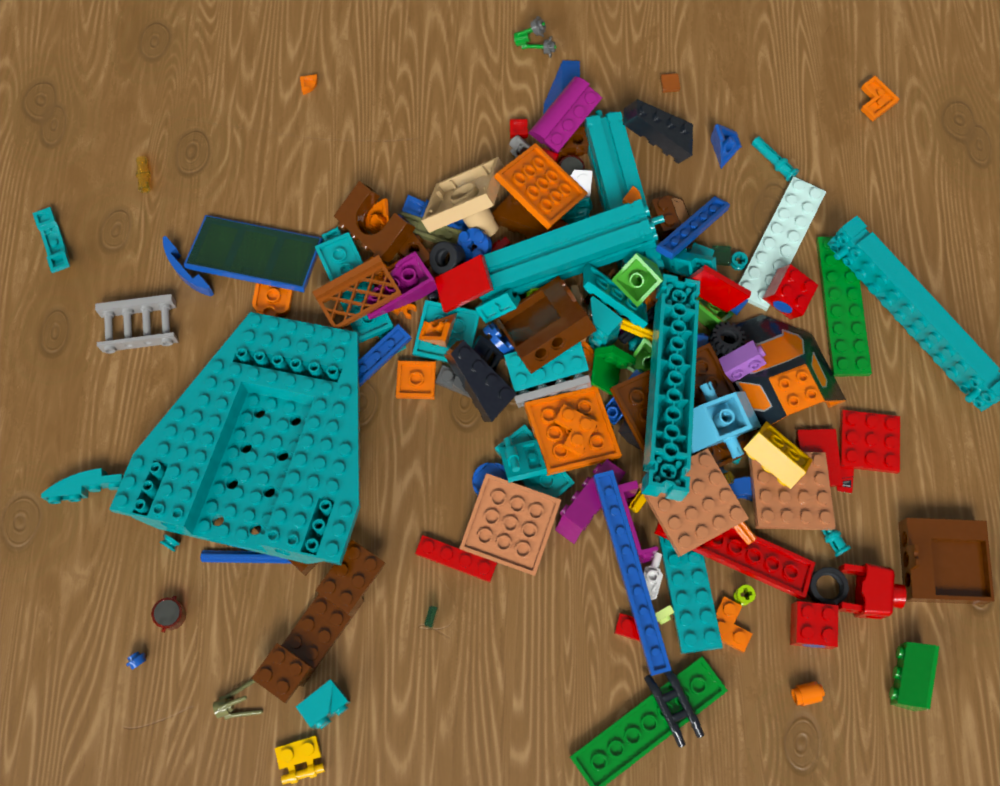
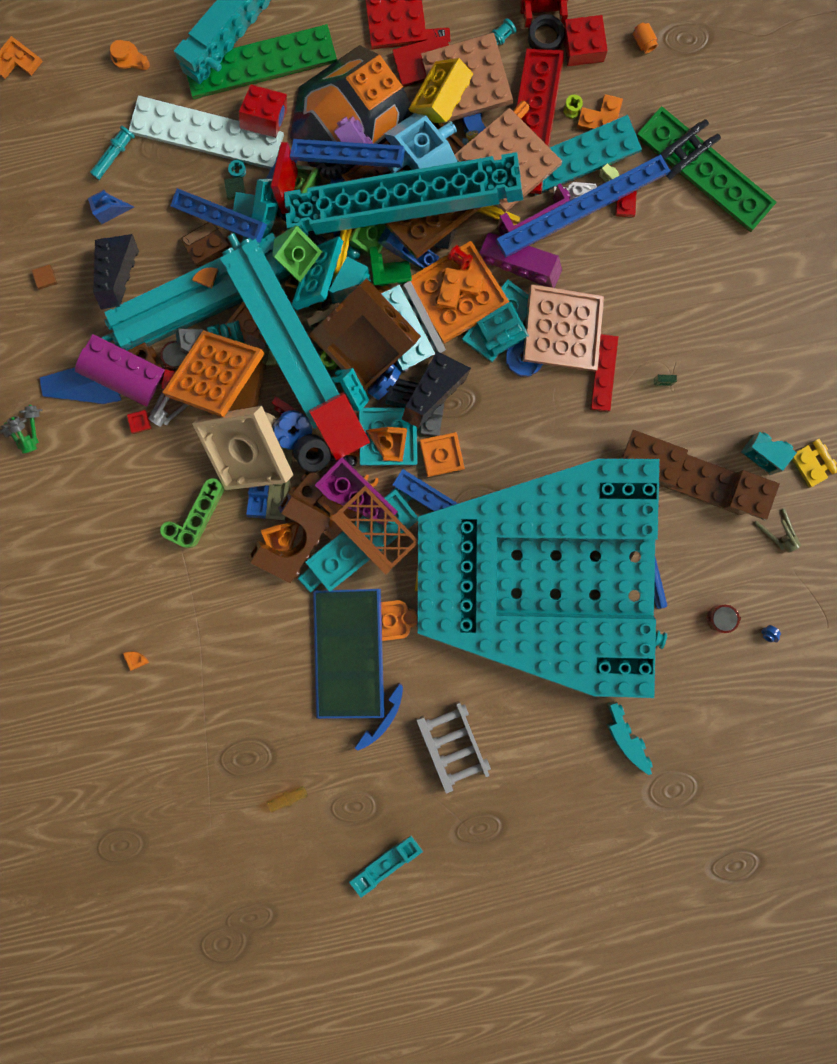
camera: 105 degrees left, 15 degrees up
none -> orange piece [110,40,150,70]
none -> bright green beam [160,478,224,548]
none -> blue plate [290,139,405,168]
none -> red bush [447,245,473,270]

